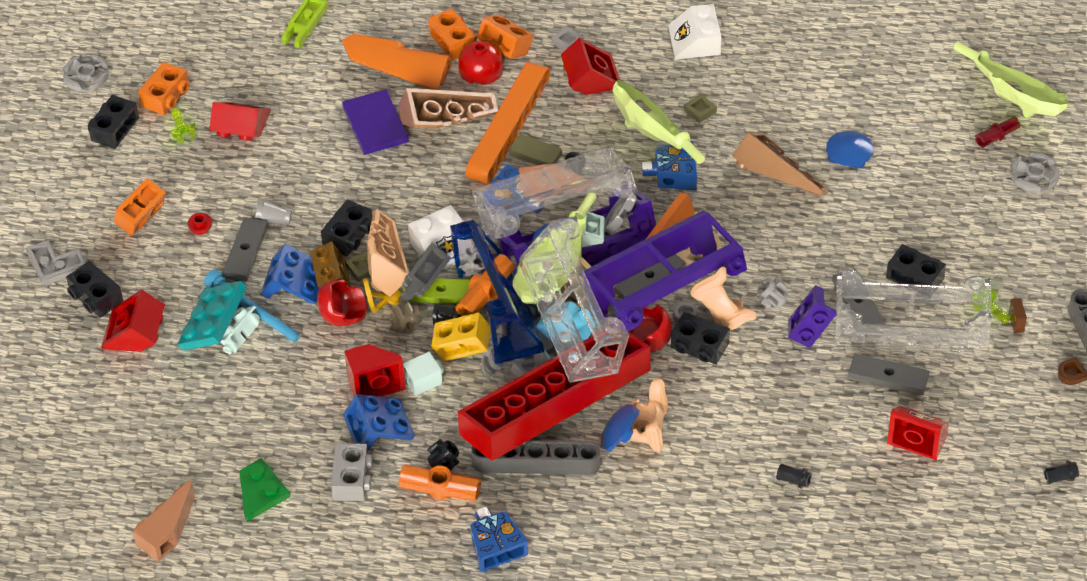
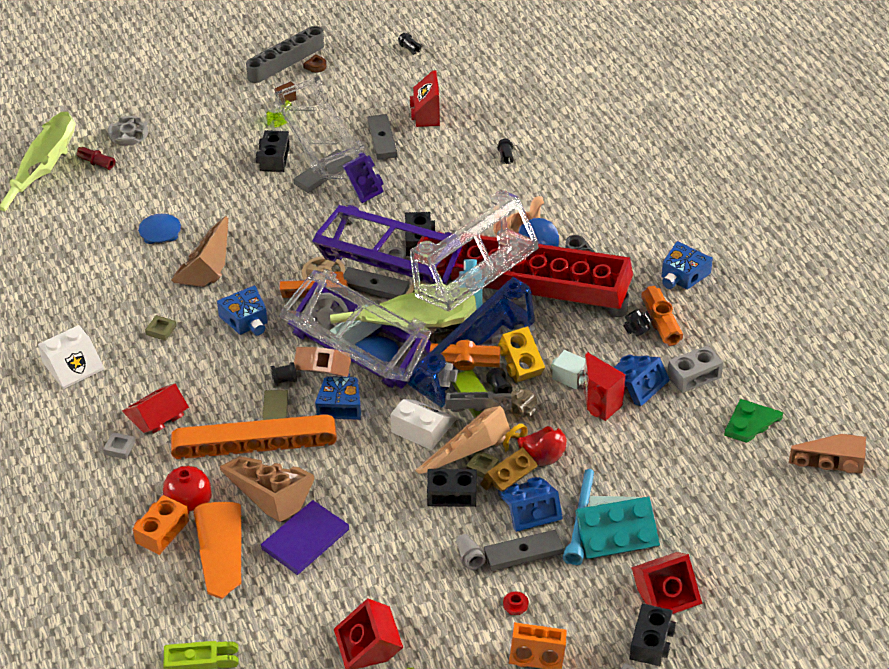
camera: 120 degrees left, 5 degrees down
orange brick [476,14,534,59] -> none
yellowish green piece [613,80,705,164] -> none
light nougat hair [691,267,757,331] -> none

